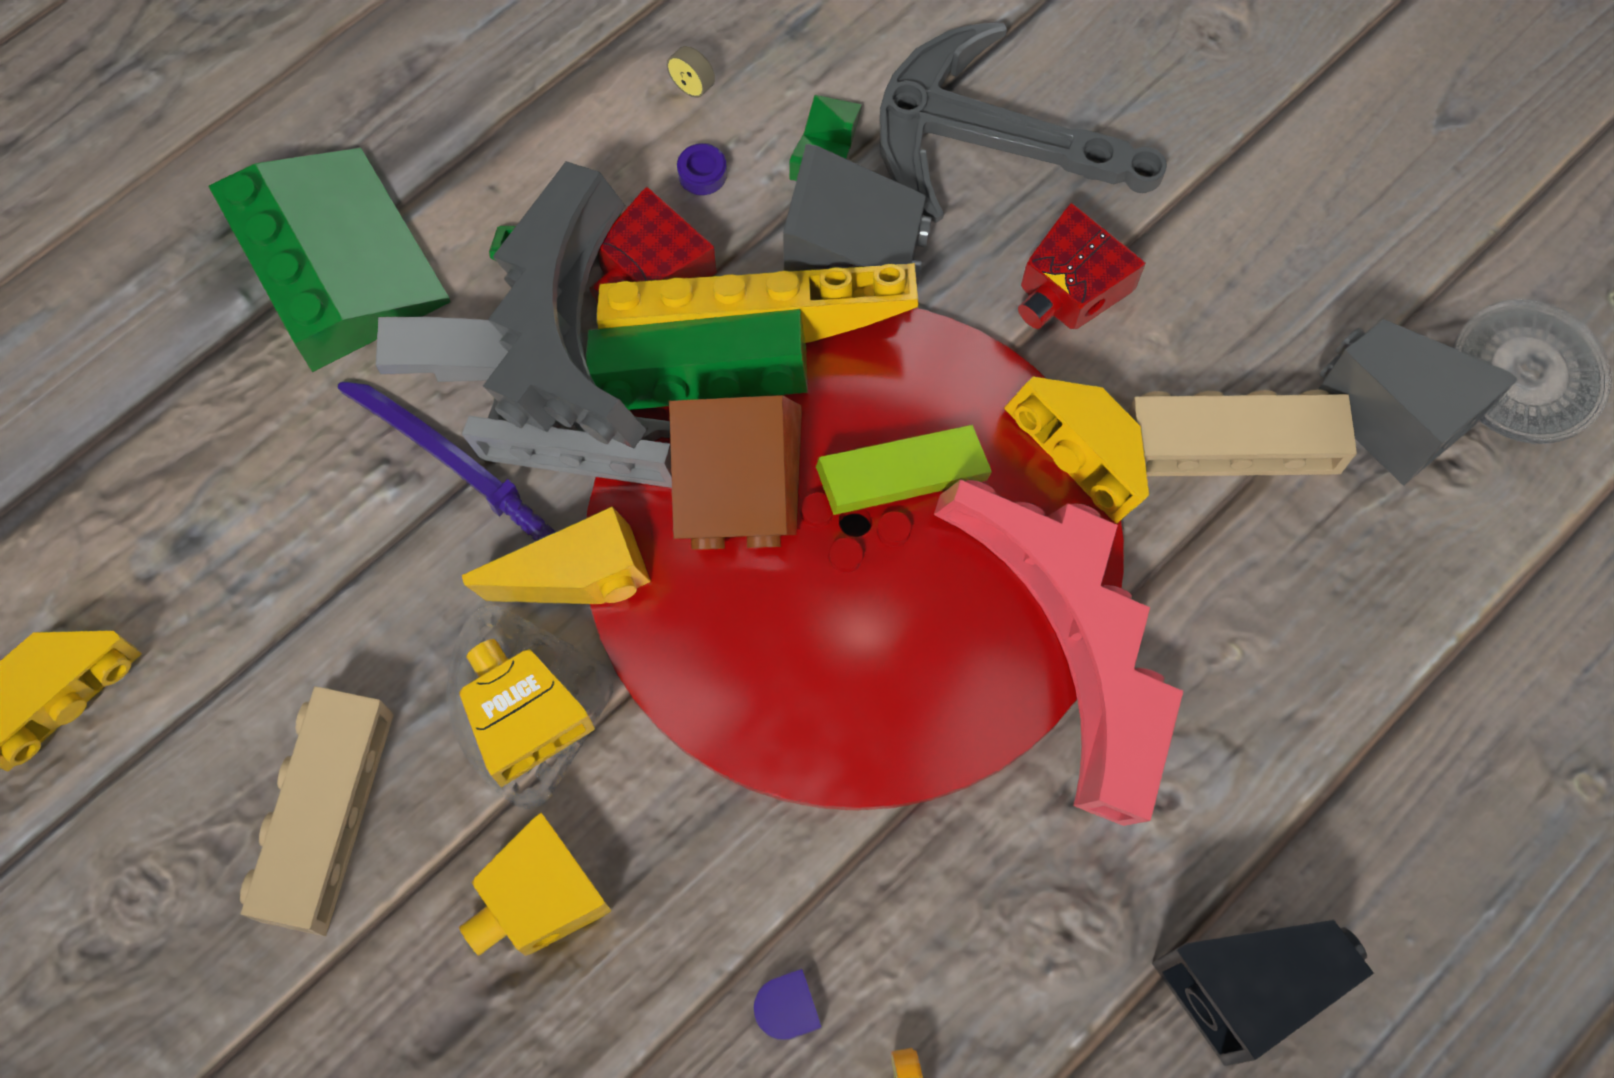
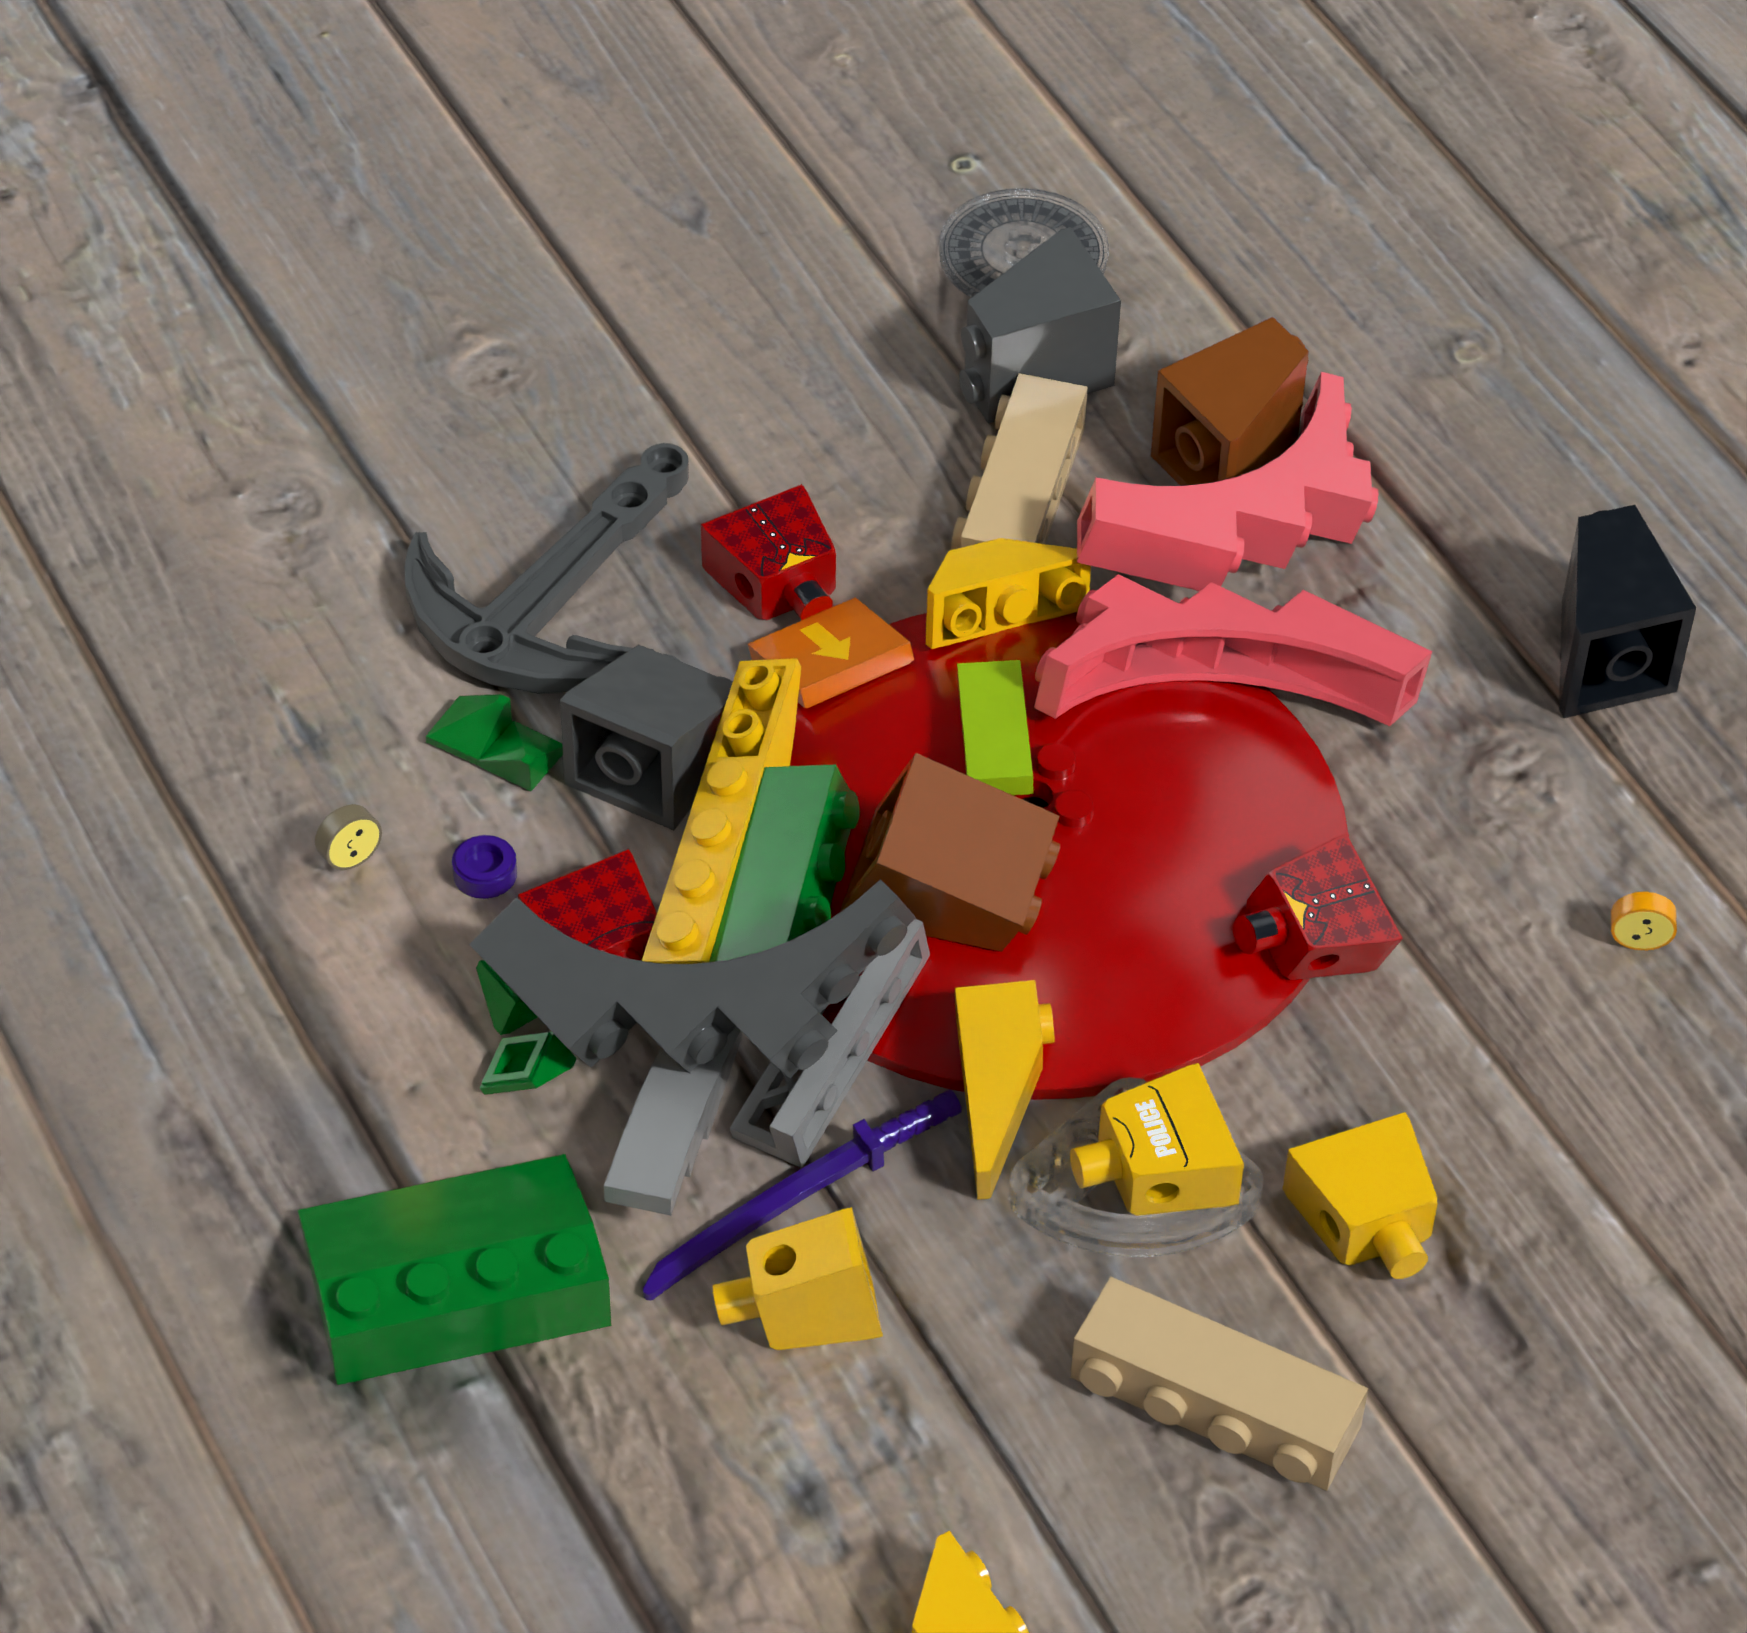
camera: 75 degrees left, 20 degrees down
dark purple tile [754,969,822,1040] -> none
none -> yellow torso [712,1207,883,1350]
none -> orange tile [748,597,914,708]
none -> coral arch [1077,372,1379,591]
none -> dark orange slope [1150,317,1309,486]
none -> red torso [1233,834,1403,980]

